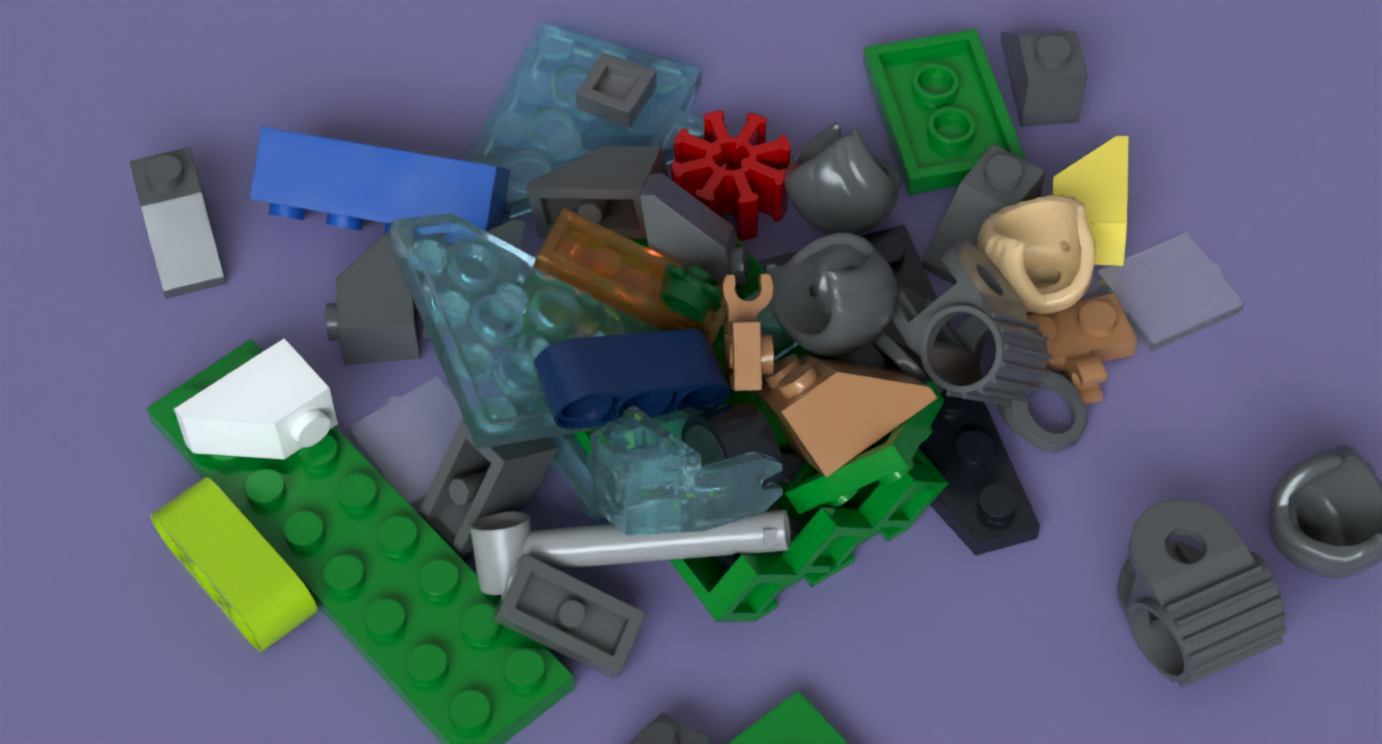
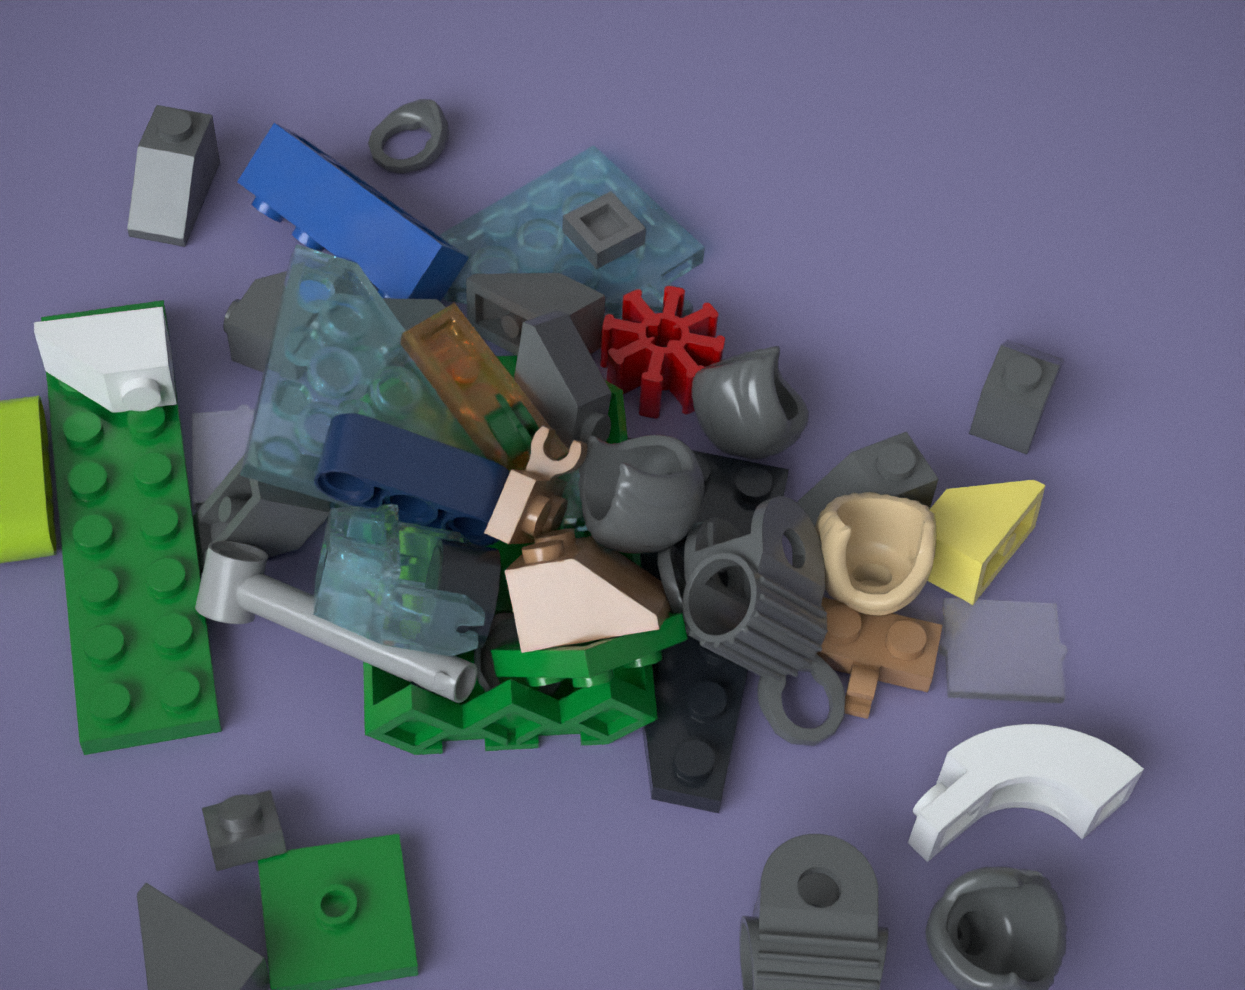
camera: 25 degrees right, 0 degrees up
dark grey plate [491,554,646,679] -> none
green plate [863,29,1026,195] -> none
none -> dark grey piece [368,99,449,174]
none -> white arch [908,724,1144,862]

